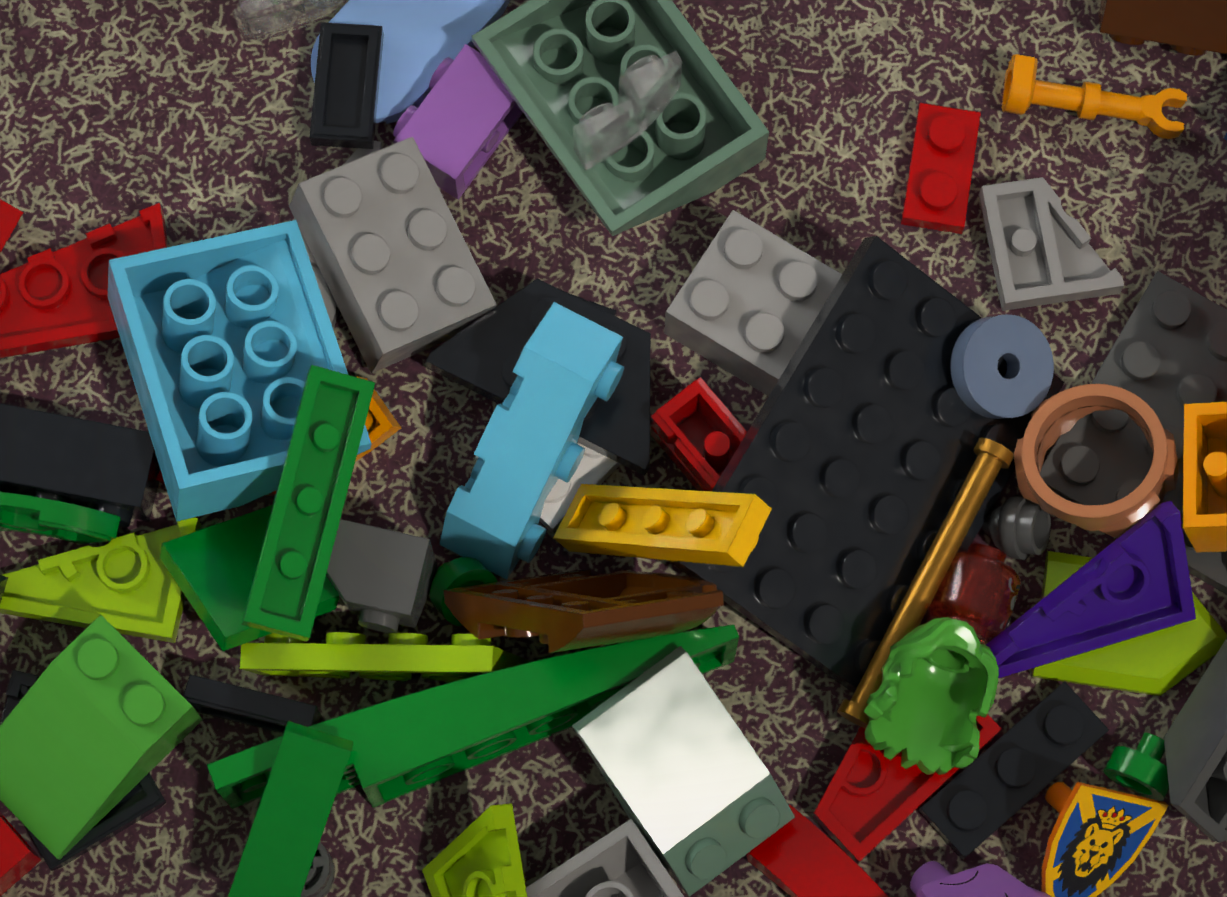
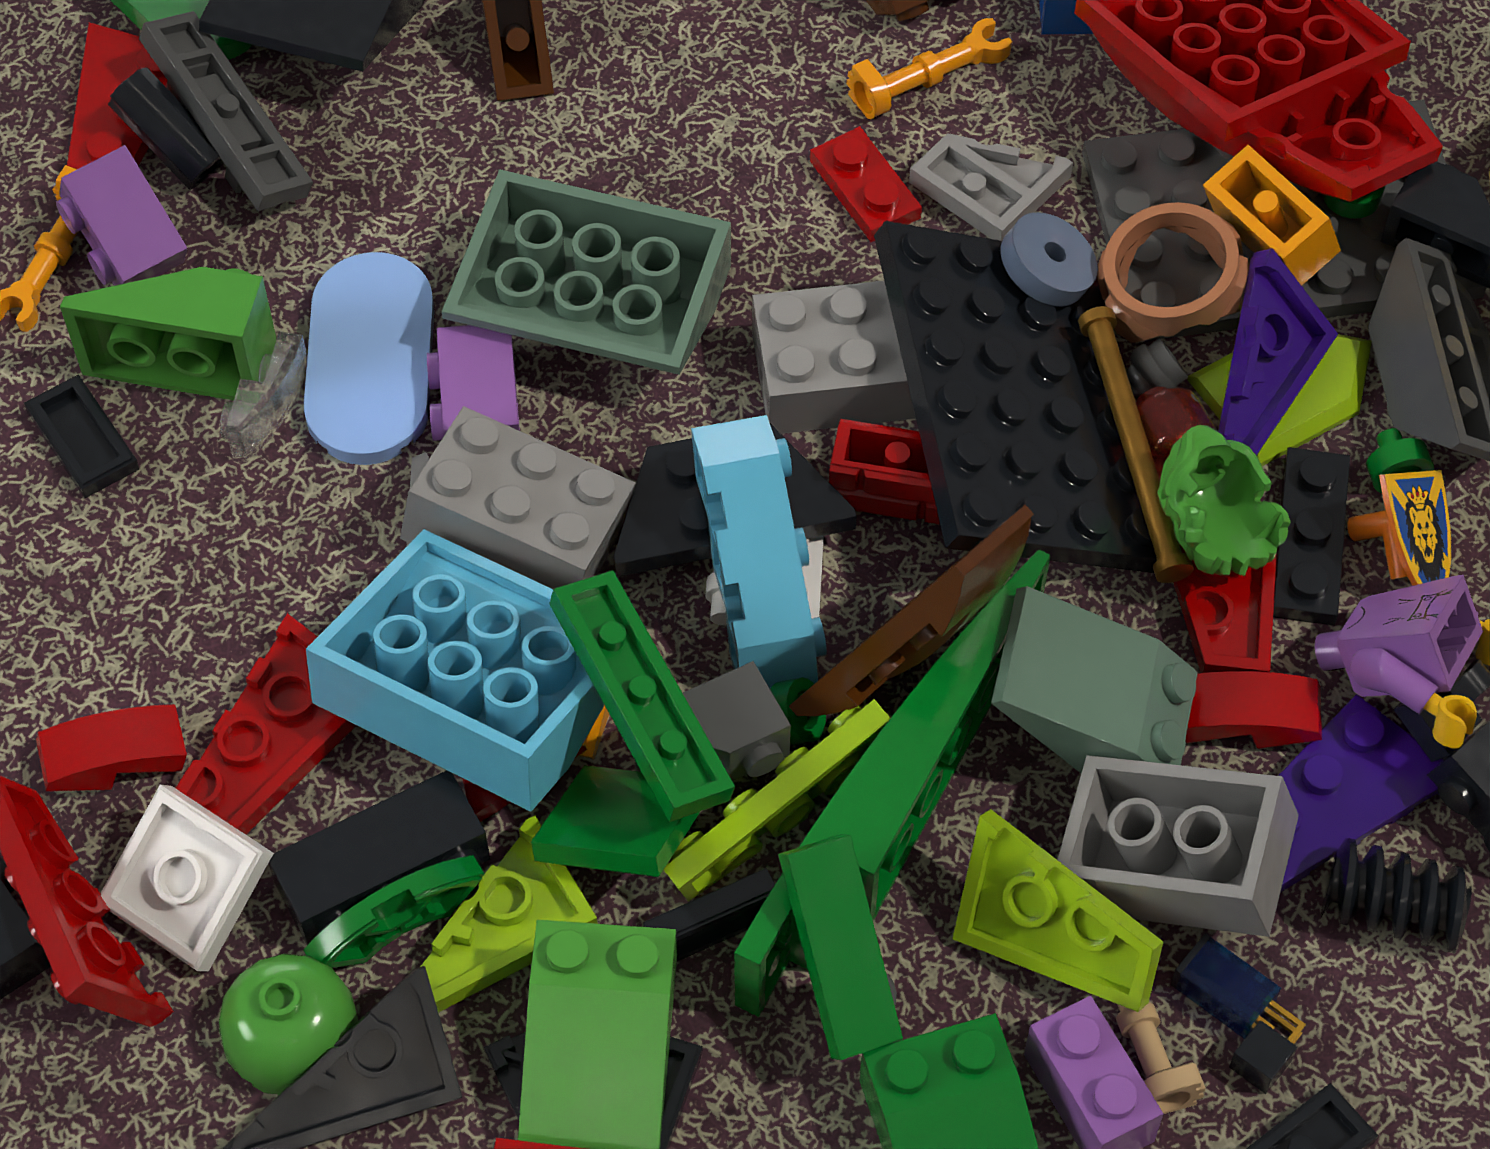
camera: 40 degrees left, 15 degrees down
black tile [309,22,384,149] -> none
yellow plate [553,484,772,567] -> none
clear slope [573,51,682,170] -> none

